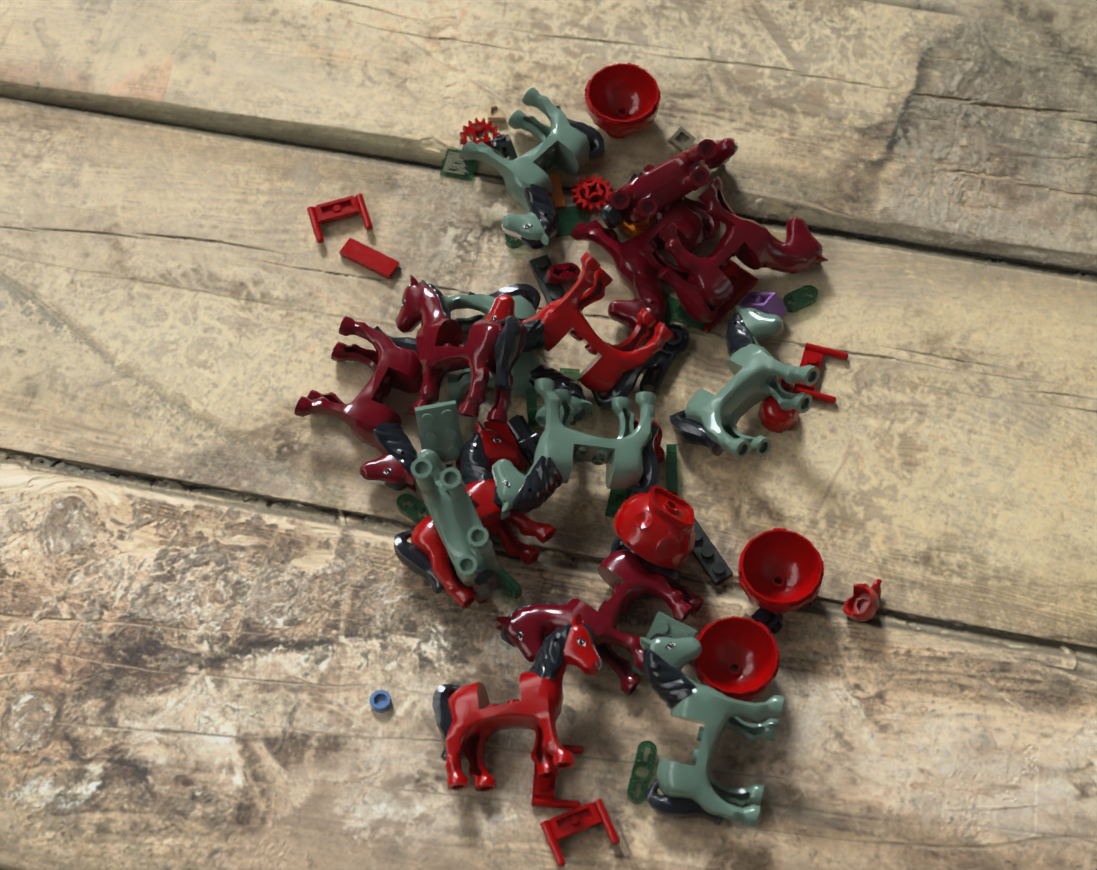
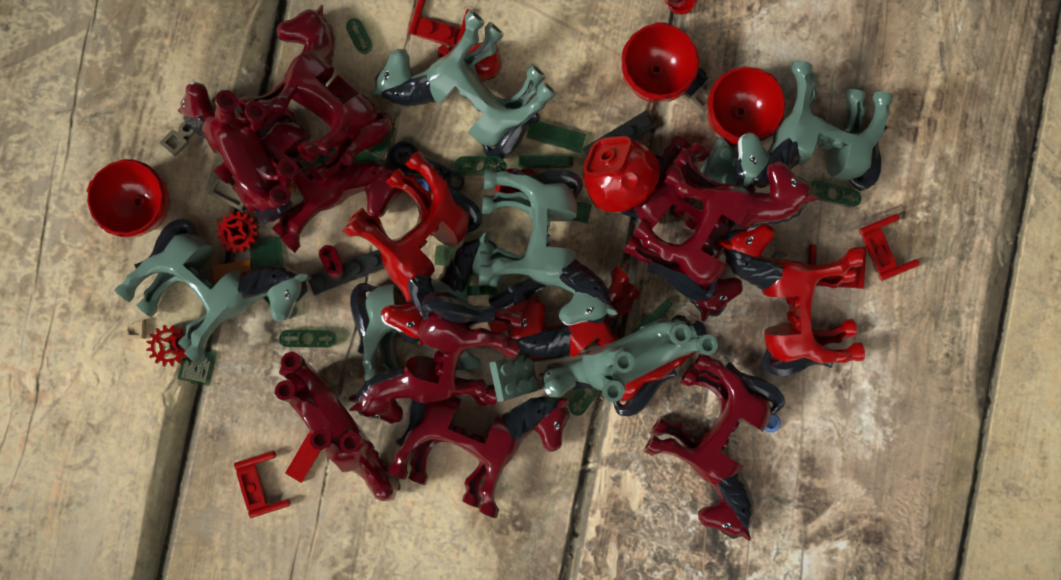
camera: 95 degrees left, 25 degrees up
black bracket [491,134,517,160] -> none
medium lavender slope [740,292,788,319] -> none
none -> dark red animal [275,351,401,502]
none -> clear green beam [279,330,337,348]
none -> clear green beam [454,156,507,176]
none -> clear green tile [526,121,586,154]
none -> dark red animal [624,147,819,302]
none -> dark red animal [644,354,786,541]

